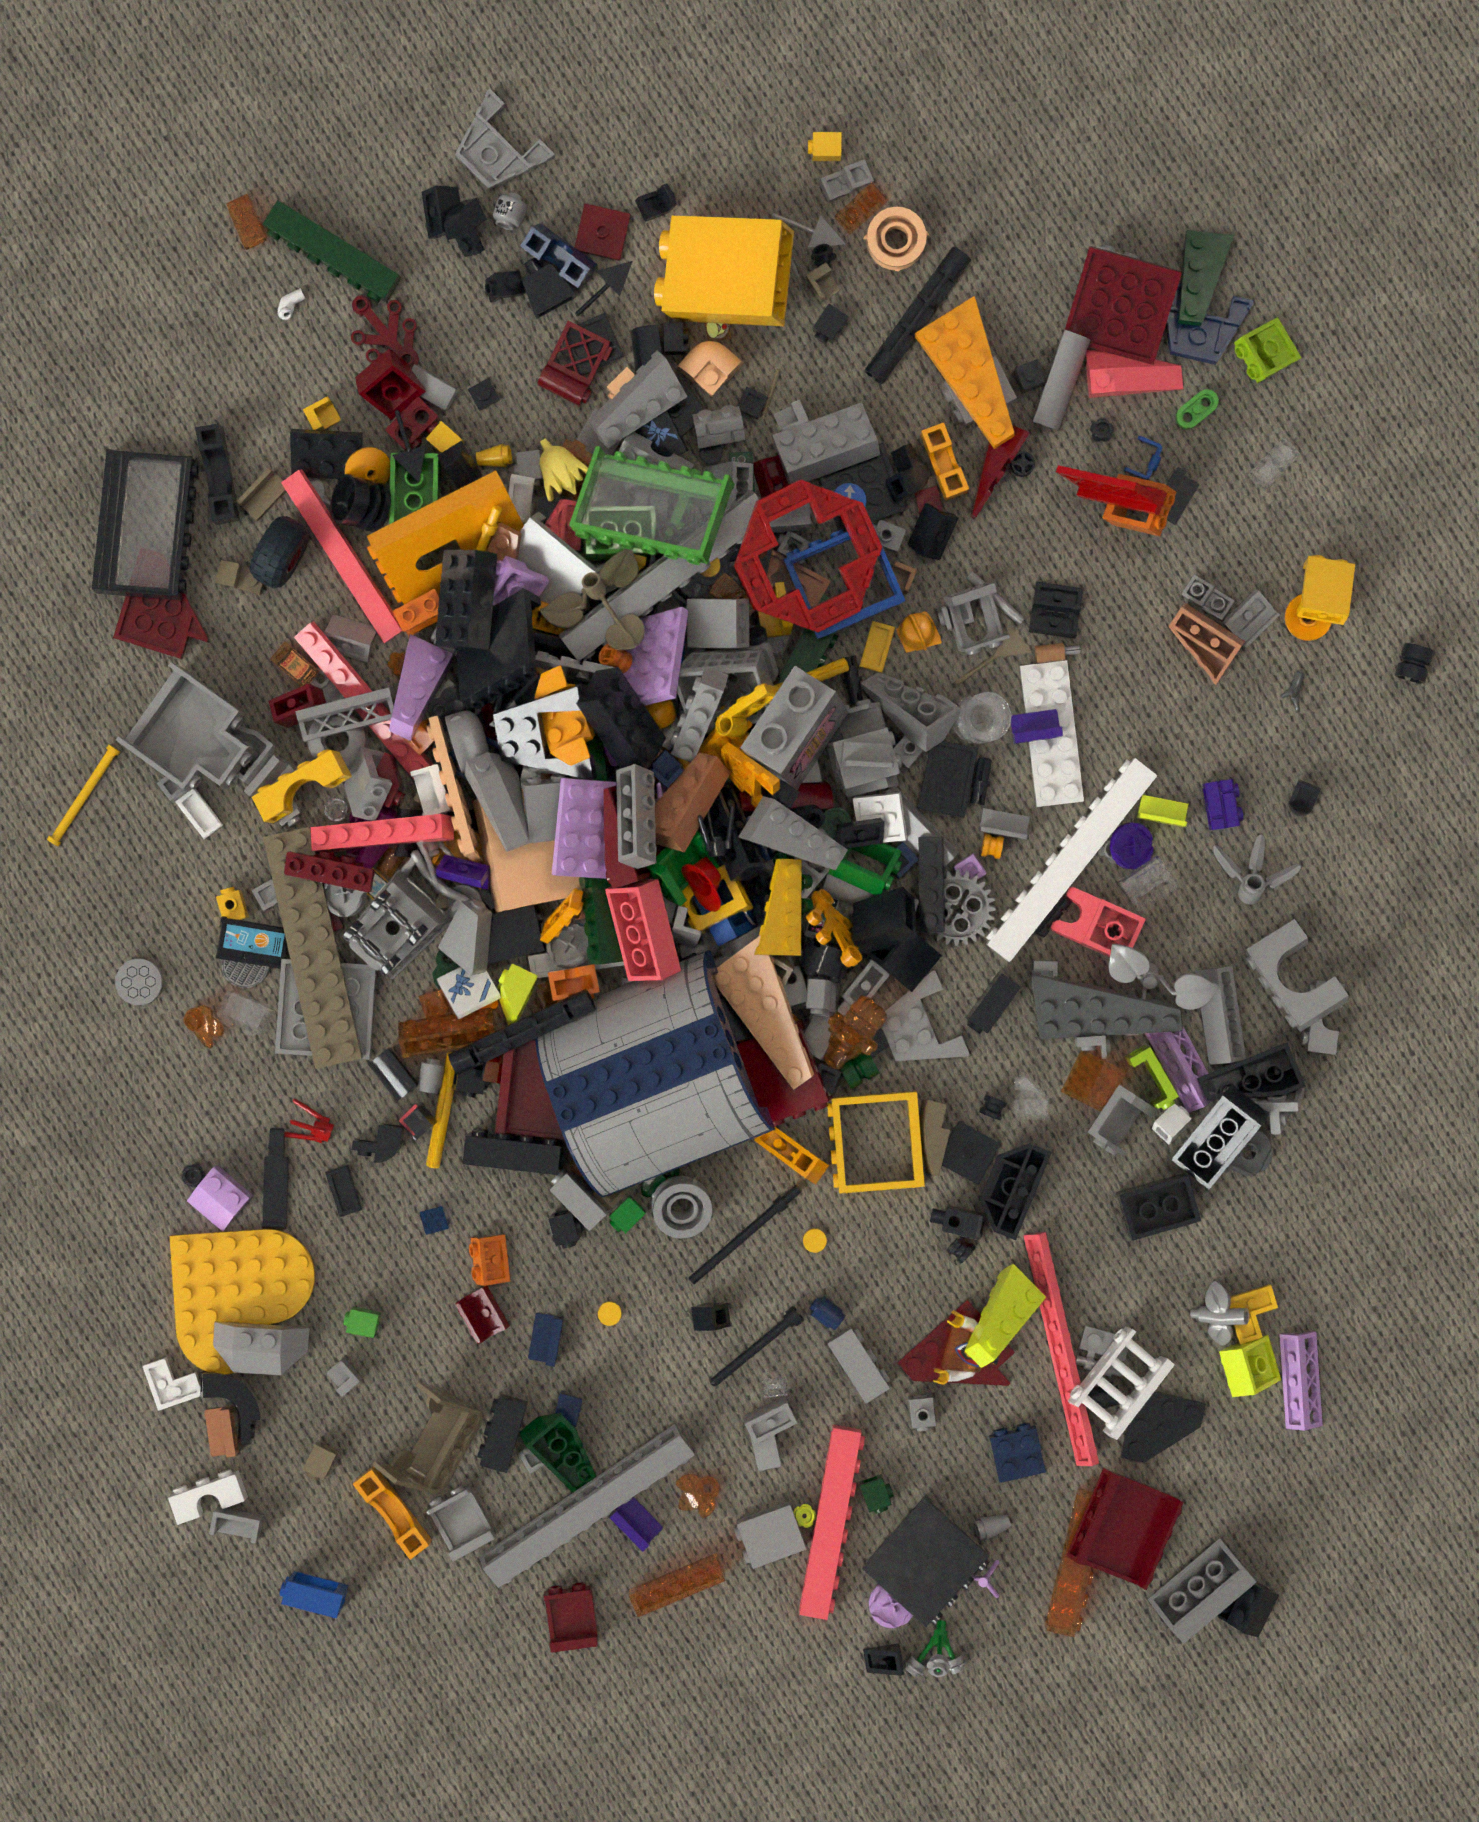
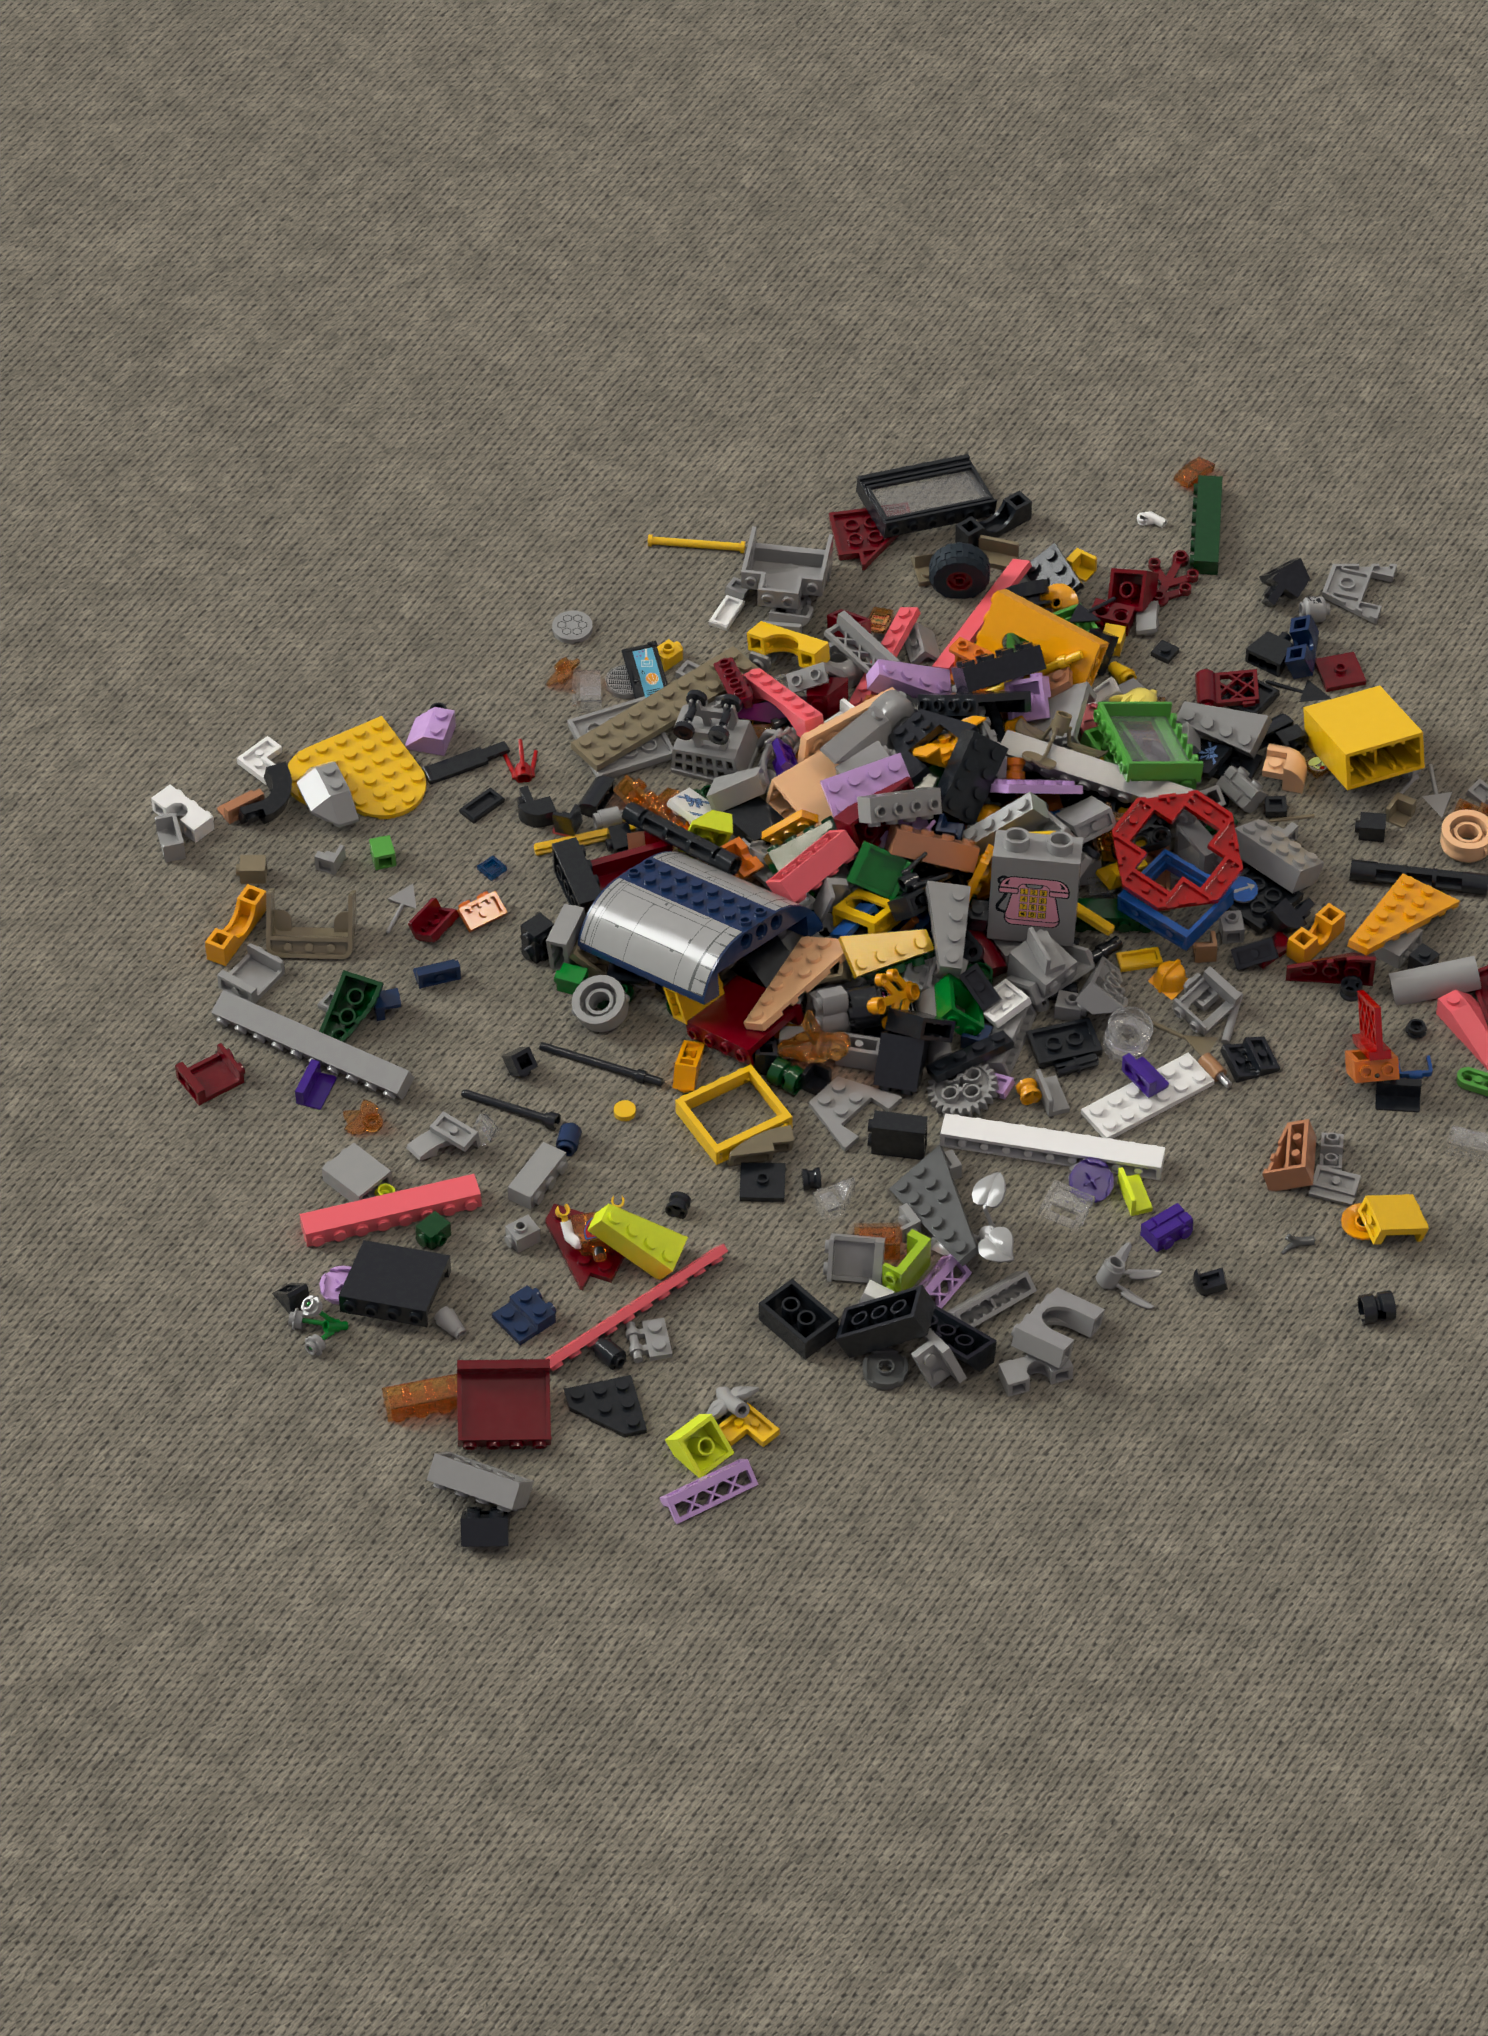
camera: 65 degrees right, 40 degrees down
blue window [279,1571,349,1619] -> none
black brick [477,1394,528,1473] -> none
black bracket [485,270,525,302] -> none
yellow tile [598,1301,622,1326] -> none
clear orange brick [628,1553,726,1617] -> none
black bracket [635,184,677,222] -> none
red piece [681,857,721,912] -> none
black plate [811,244,836,266] -> none
black torso [930,1206,986,1240] -> none
lavender plant [972,1560,999,1598] -> none
black wedge [980,1143,1052,1240] -> none
black axle [1034,896,1071,938] -> none
coral brick [1050,887,1146,957] -> none
white fence [1068,1326,1175,1440] -> none
none -> light grey piece [386,884,416,933]

